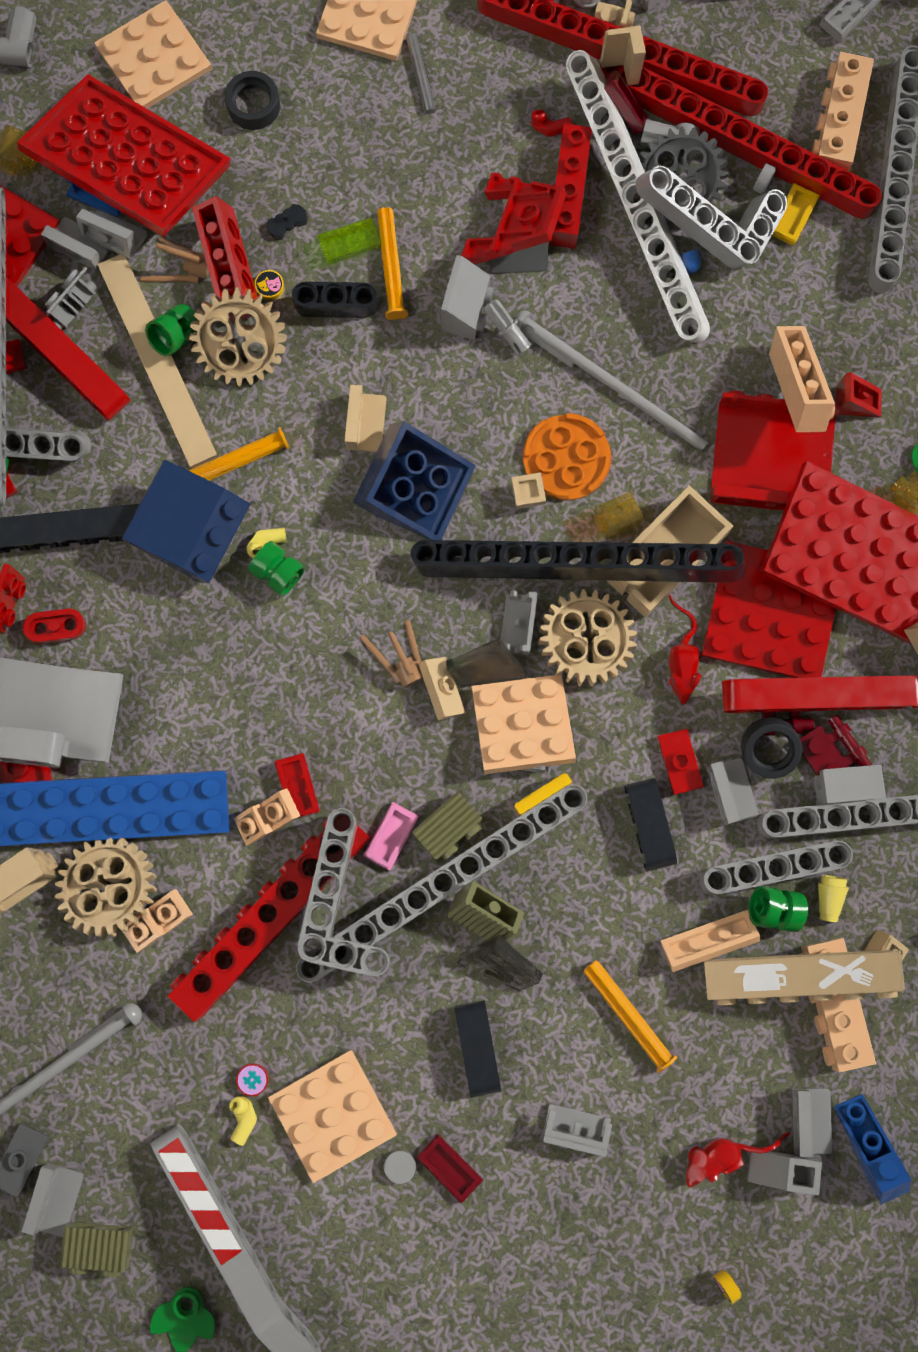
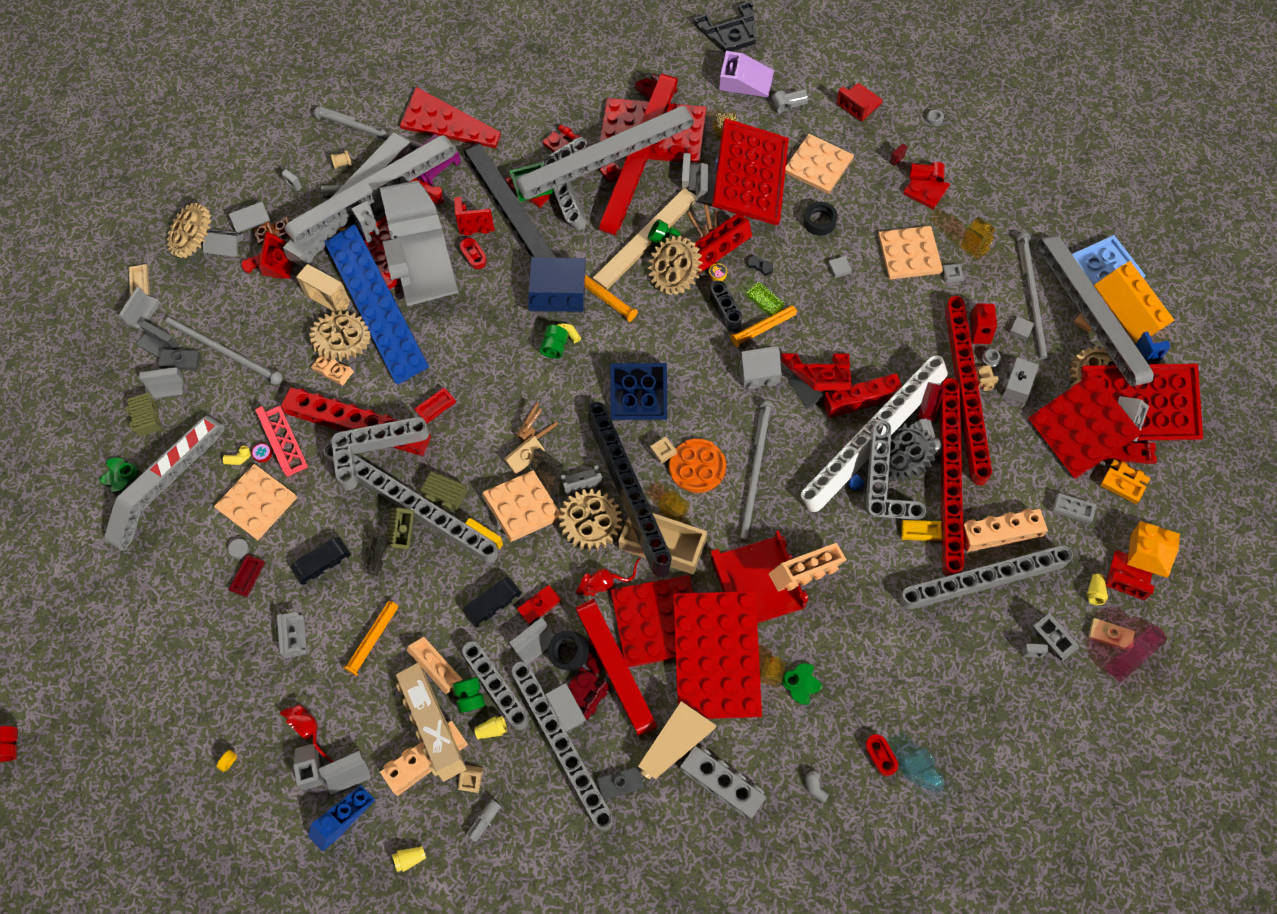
camera: 70 degrees right, 15 degrees down
light grey hinge [43,267,97,329] -> none
light nougat slope [233,789,300,846] -> none
tan panel [345,385,387,452] -> none
bright pink tile [363,802,419,871] -> none
flat silver bar [406,33,436,115] -> none
light grey axle [484,299,532,356] -> none
red arm [531,109,572,137] -> none
tan panel [600,25,646,86] -> none
light grey tile [753,163,776,195] -> none
red slope [836,372,882,417] -> none
none -> coral fence [255,406,308,477]
none -> light grey tile [828,256,852,278]

